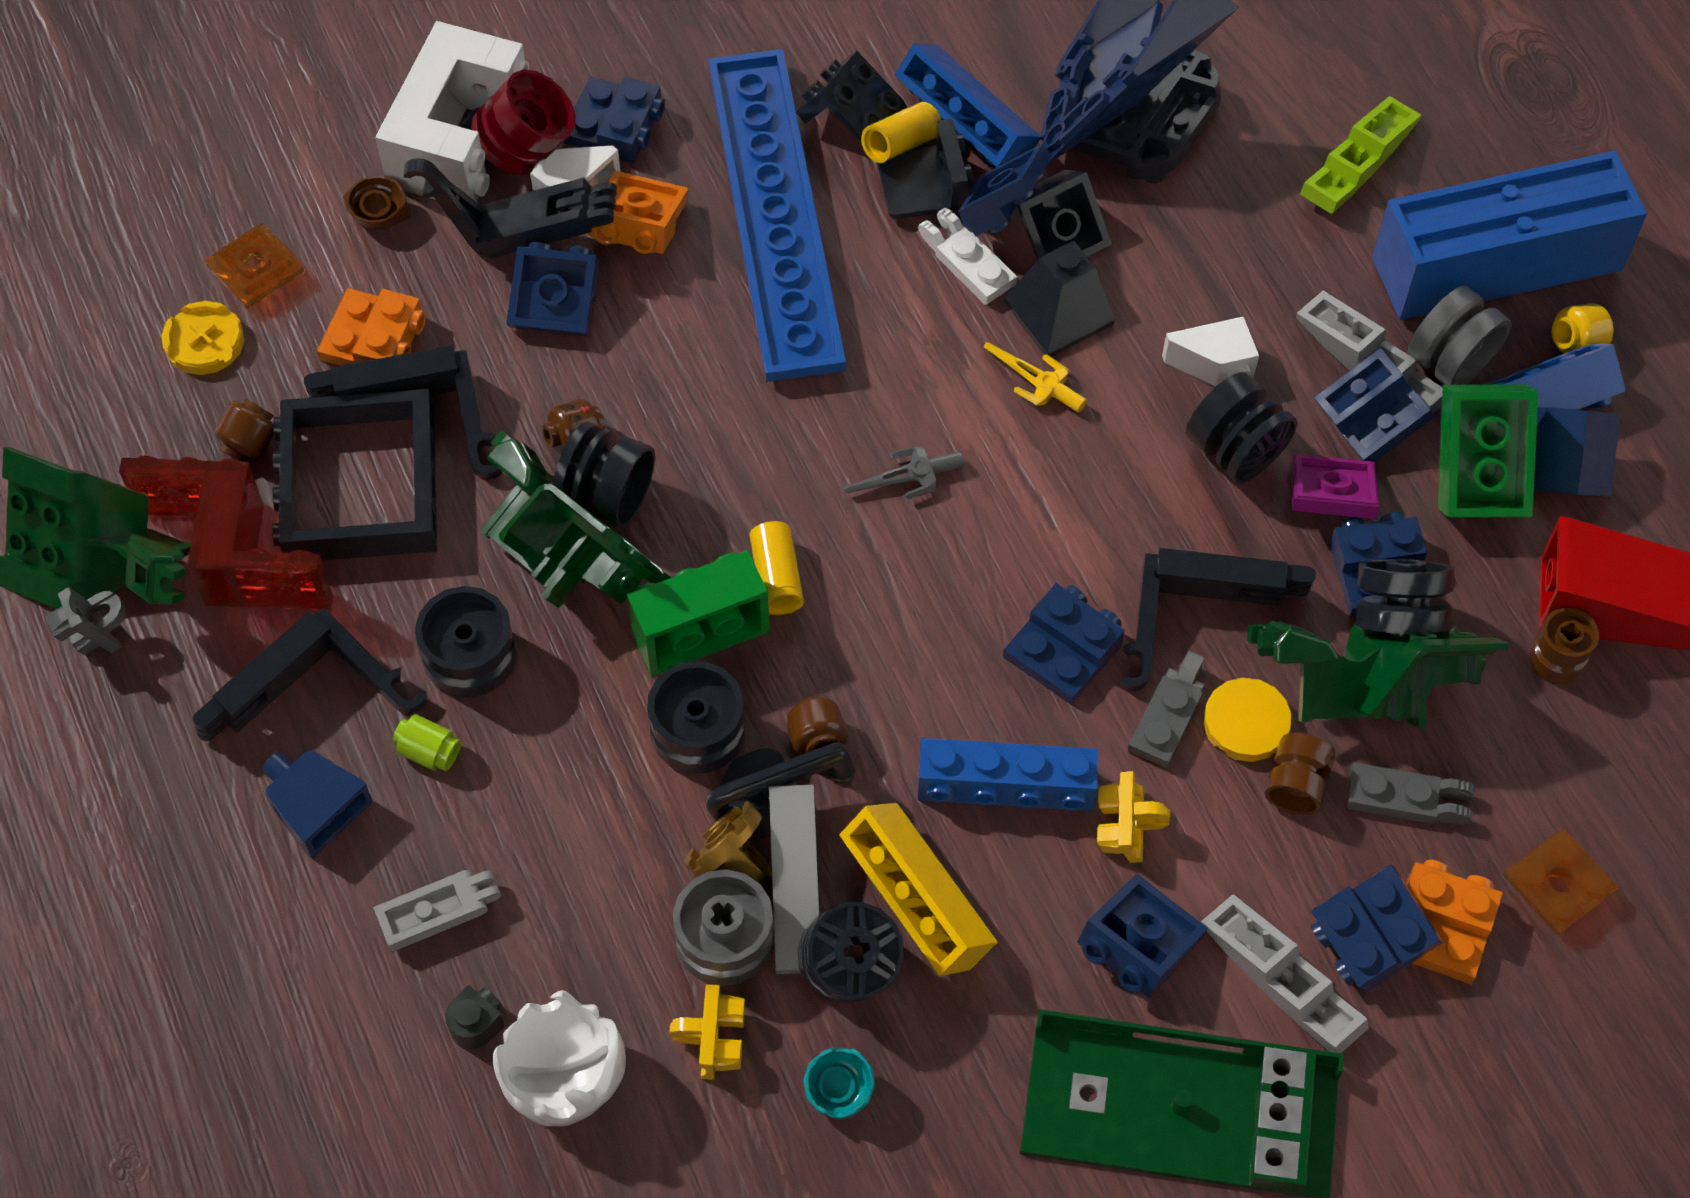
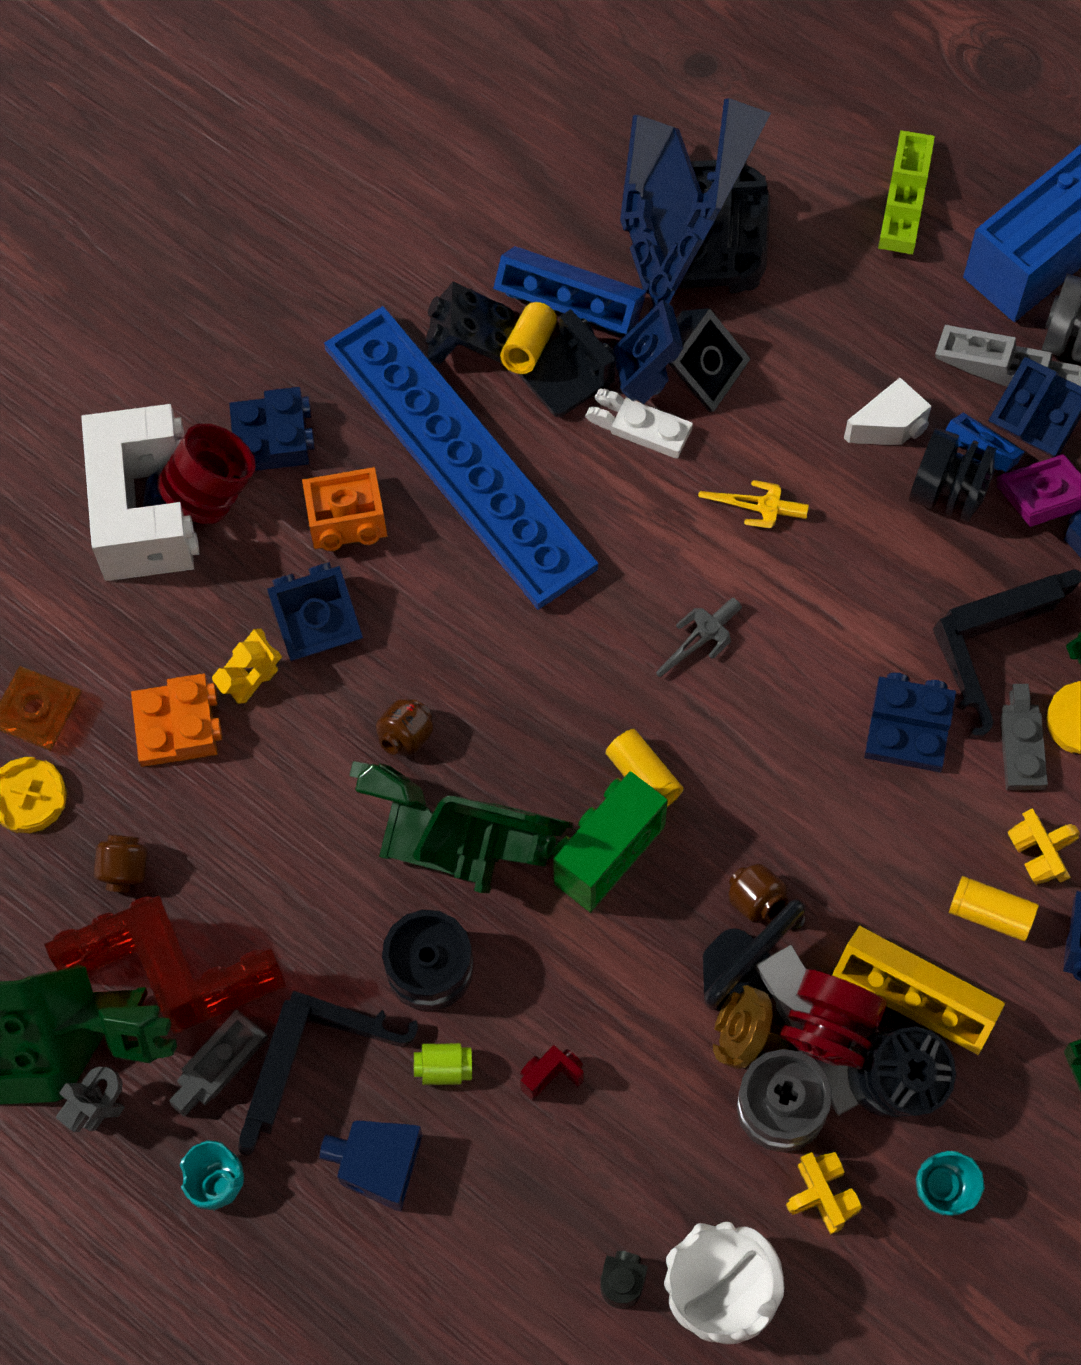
camera: 25 degrees left, 5 degrees up
black window [272,389,437,563] -> none
black hinge [304,345,502,479] -> none
reddish brown hat [343,175,410,230] -> none
light grey hinge [373,870,501,952] -> none
black hinge [403,158,617,258] -> none
white slope [530,146,620,191] -> none
black wheel [553,421,656,529] -> none
black wheel [647,662,745,774] -> none
blue brick [918,738,1098,811] -> none
black slope [1004,241,1115,357] -> none
none -> dark grey hinge [169,1010,268,1117]
none -> teal hair [180,1140,244,1211]
none -> yellow hips [212,629,282,704]
none -> dark red bracket [520,1045,584,1101]
none -> dark red wheel [780,969,888,1070]
none -> blue plate [946,412,1024,472]
none -> yellow pin [948,876,1039,942]

